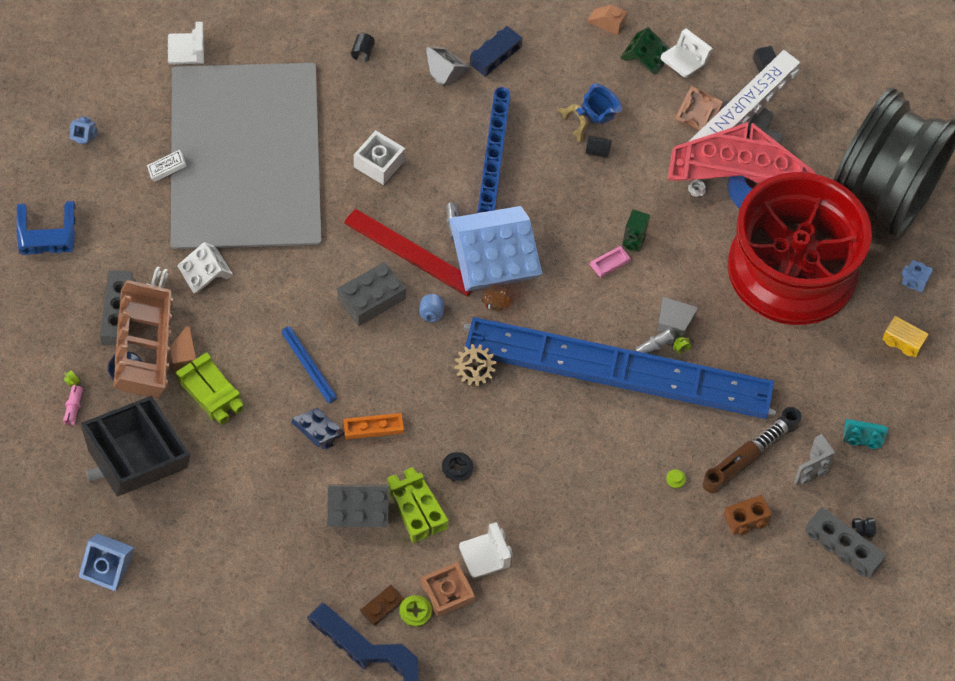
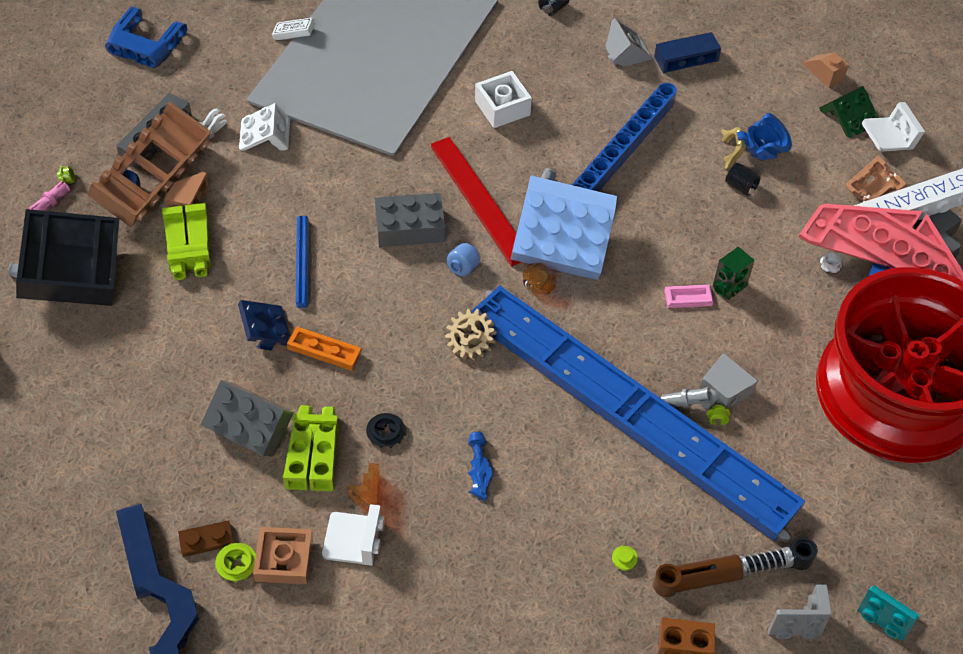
camera: 30 degrees right, 5 degrees down
none -> clear orange slope [347,463,380,514]
none -> blue piece [468,432,493,501]

